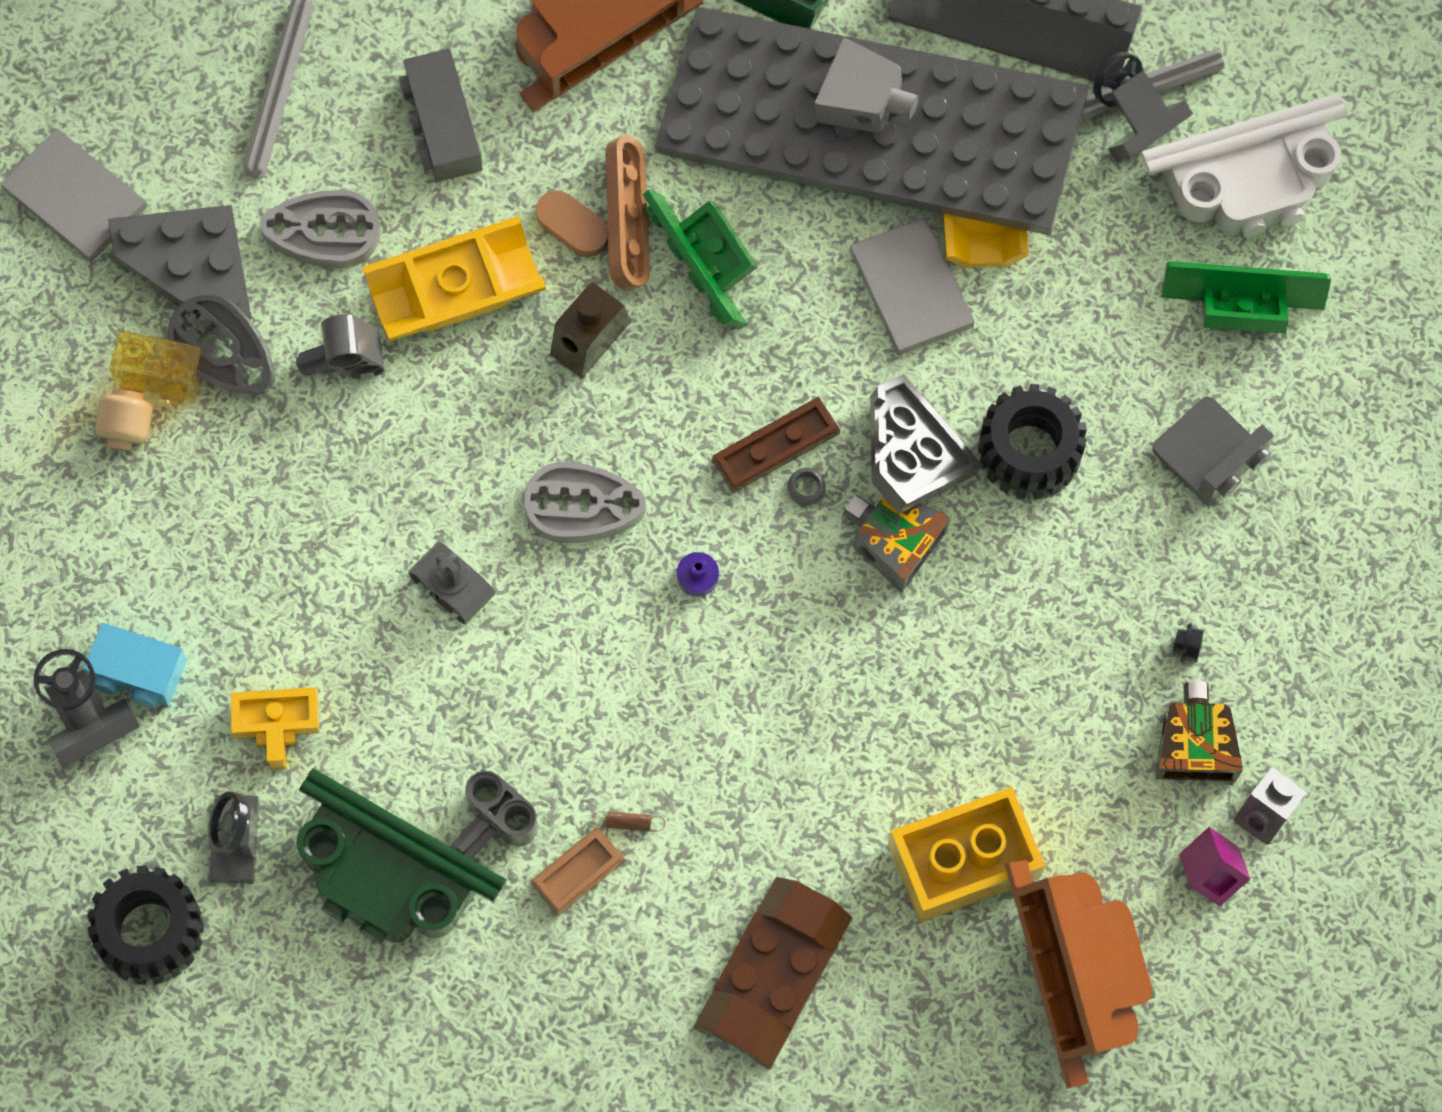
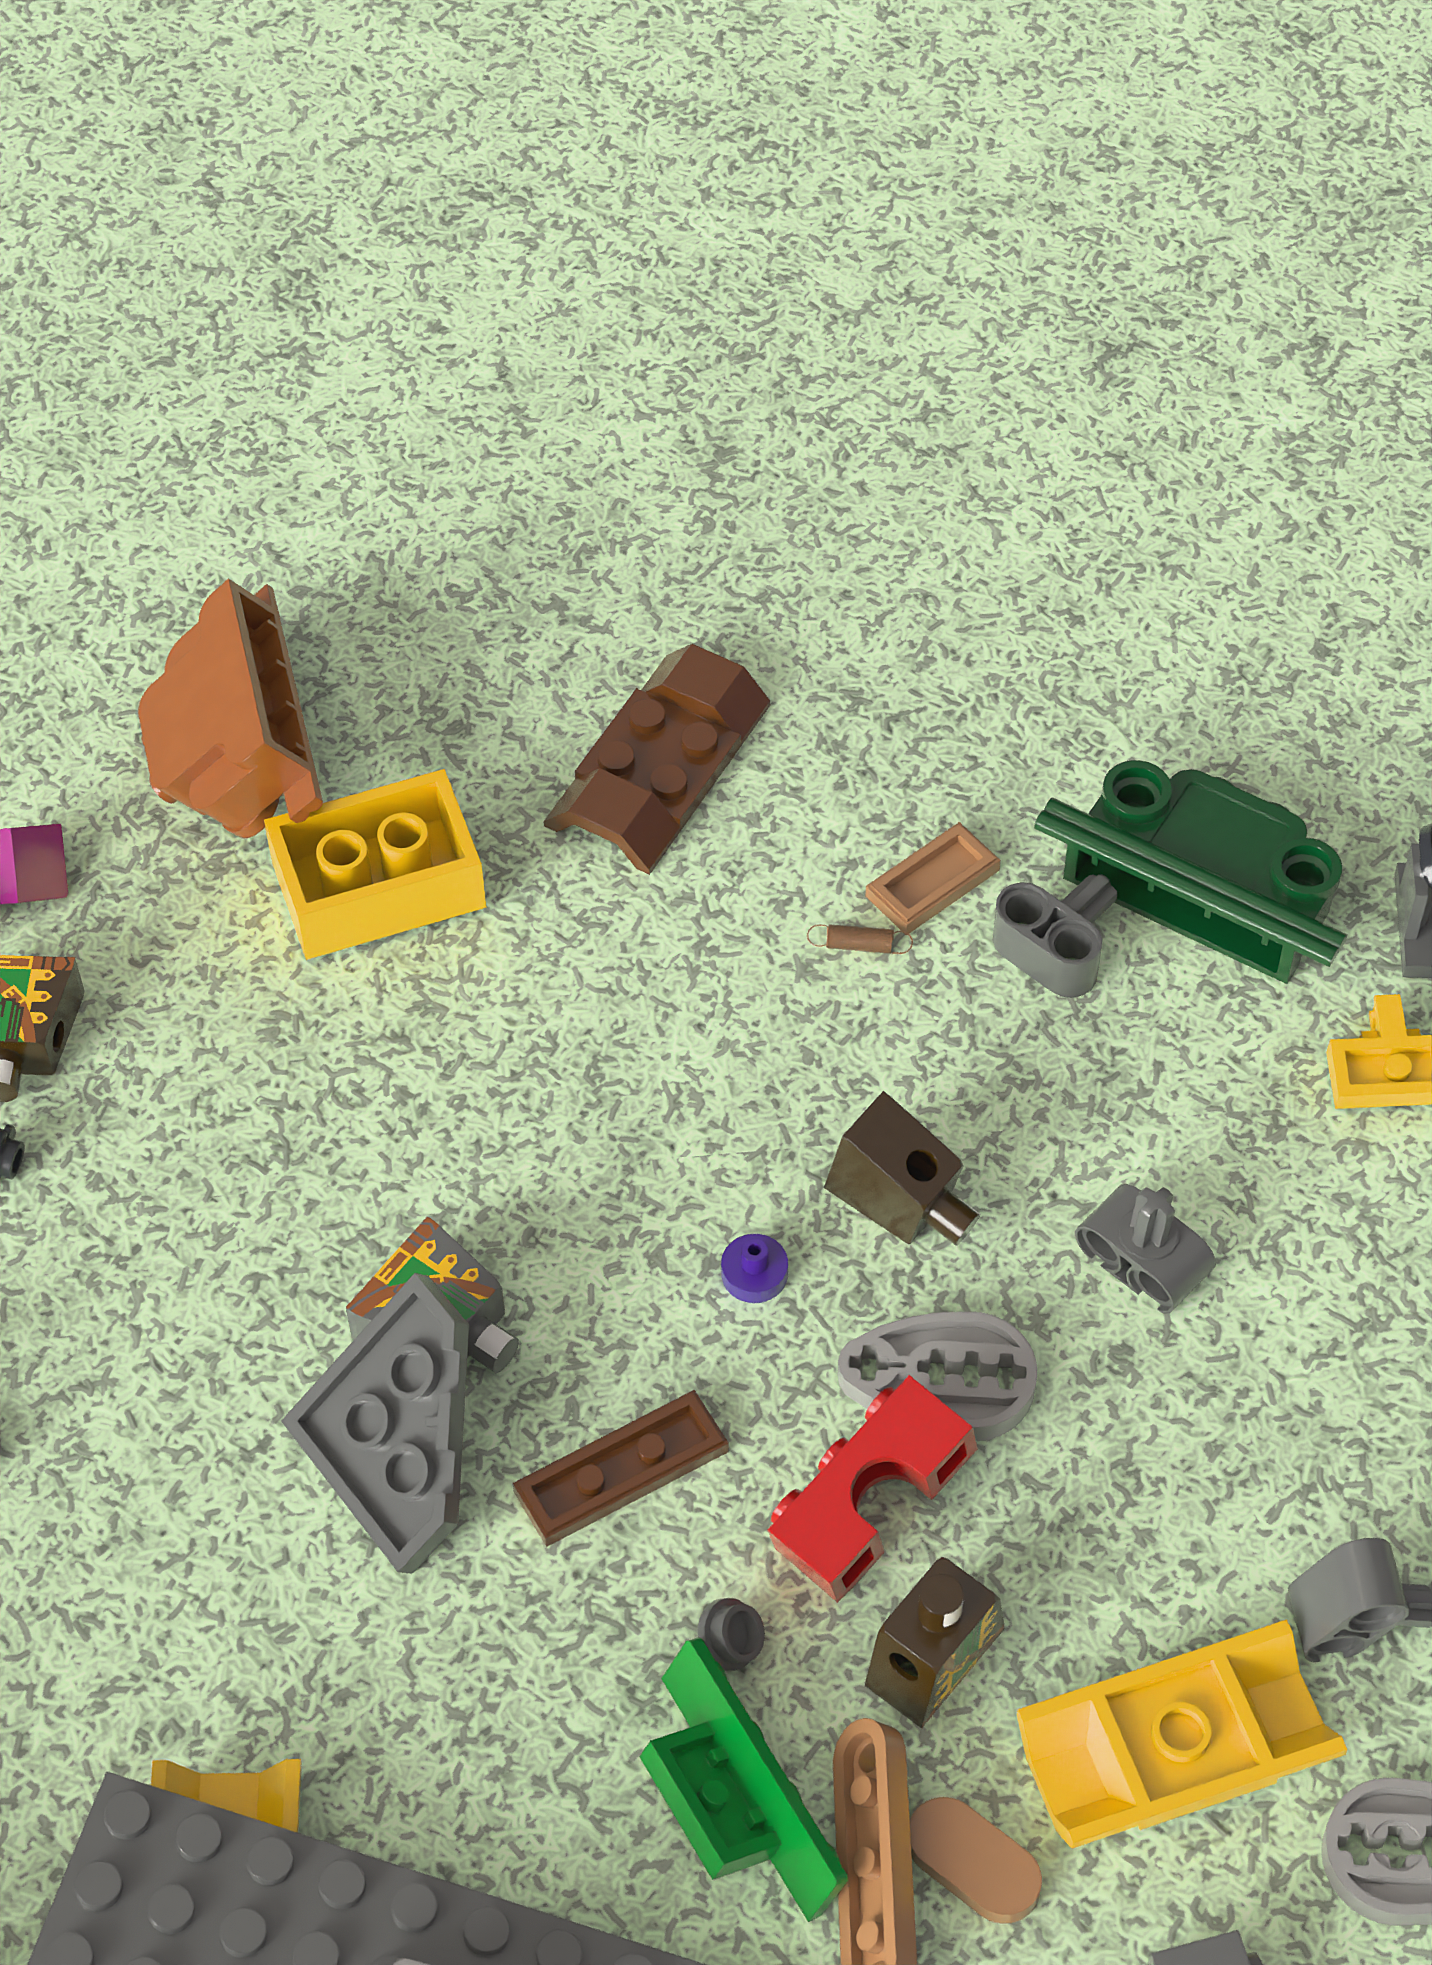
camera: 175 degrees left, 15 degrees down
dark grey piece [787,468,826,505] -> none
light grey tile [850,217,975,356] -> none
black tyre [978,384,1087,499] -> none
none -> dark grey plate [698,1598,765,1671]
none -> arch [767,1375,978,1603]
none -> dark brown torso [824,1091,981,1246]

